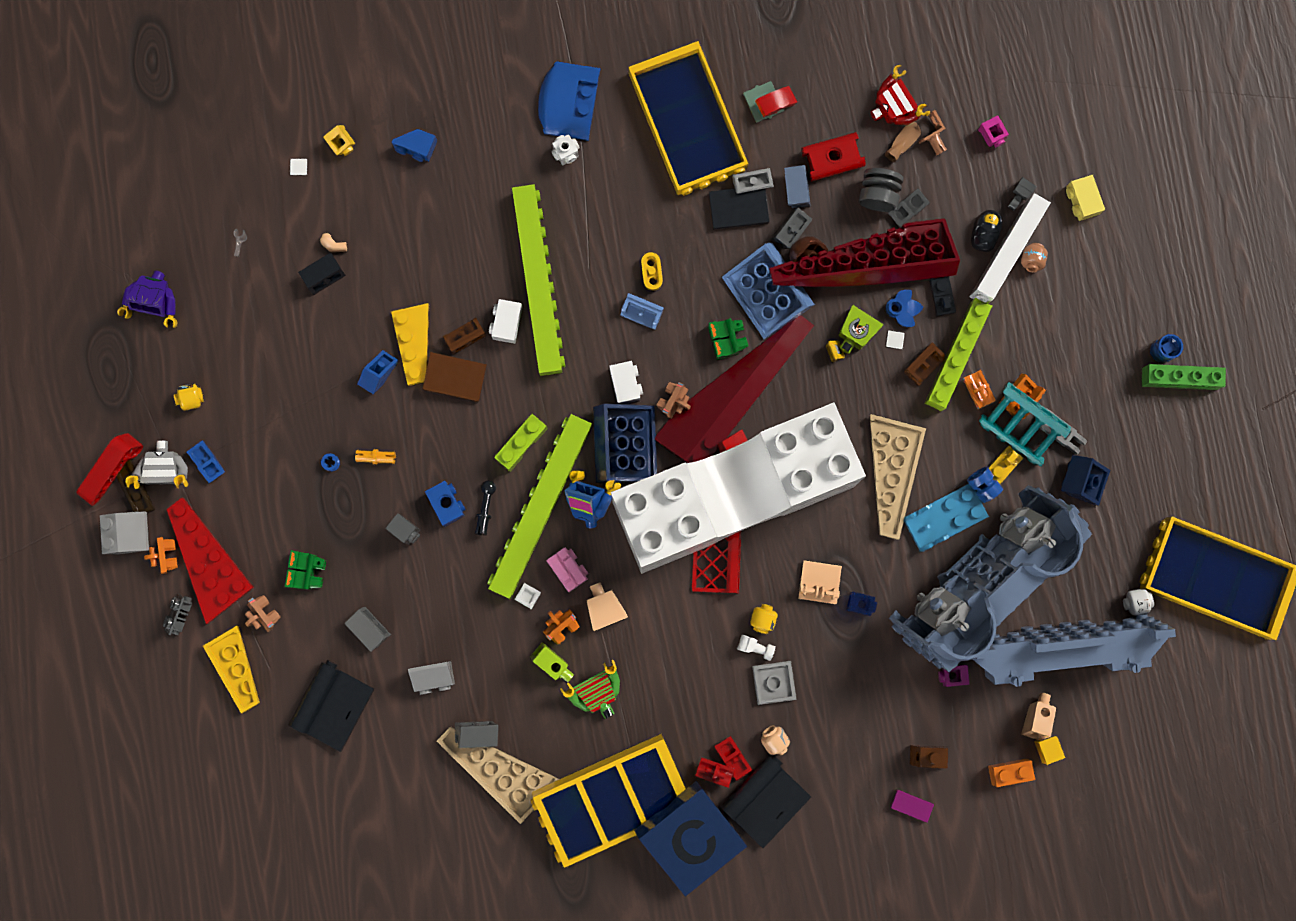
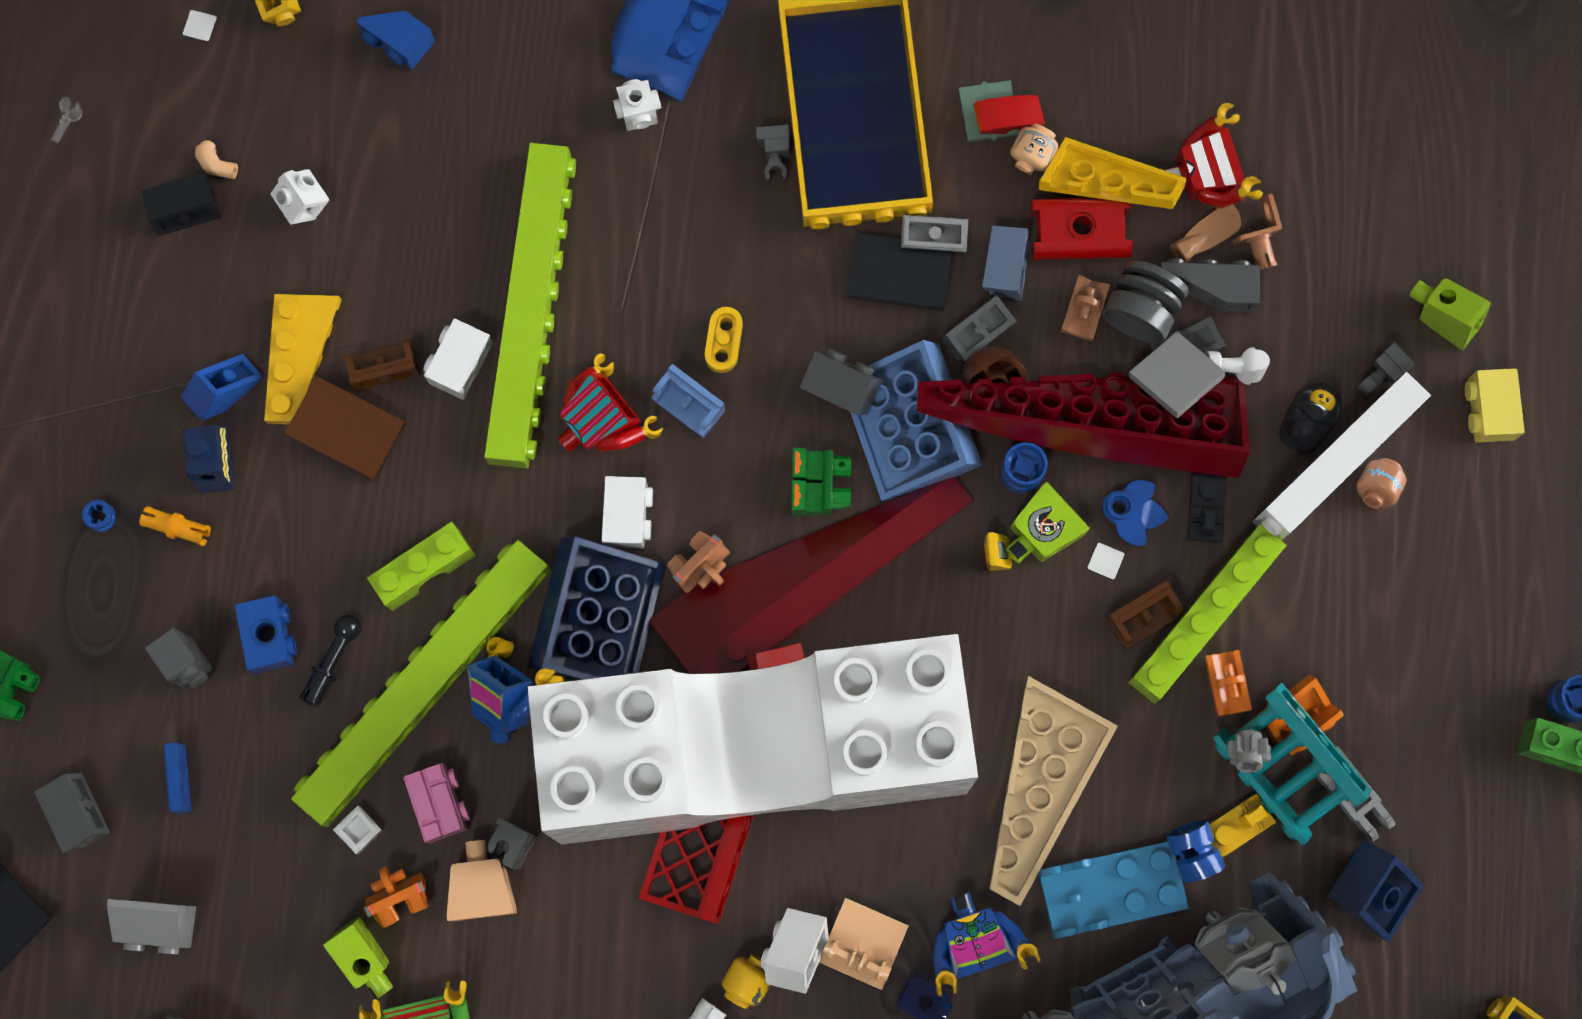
camera: 25 degrees right, 5 degrees down
dark pink brick [978,115,1009,148] -> none
none -> blue tile [163,742,192,814]
none -> dark blue torso [183,425,234,494]
none -> white brick [270,169,329,225]
none -> dark grey hinge [488,817,537,870]
none -> red torso [558,354,663,452]
none -> dark grey piece [756,125,790,182]
none -> white brick [761,908,829,994]
none -> dark grey brick [800,348,883,415]
none -> torso [931,892,1040,996]
none -> blue wheel [1000,442,1048,494]
none -> light nougat head [1010,124,1058,175]
none -> yellow wing [1039,137,1186,209]
none -> nougat hips [1061,275,1110,341]
none -> light grey tile [1129,331,1225,418]
none -> dark grey slope [1159,258,1260,313]
none -> white leg [1205,347,1270,385]
none -> light grey gear [1227,730,1271,773]
none -> lime torso [1409,278,1491,351]

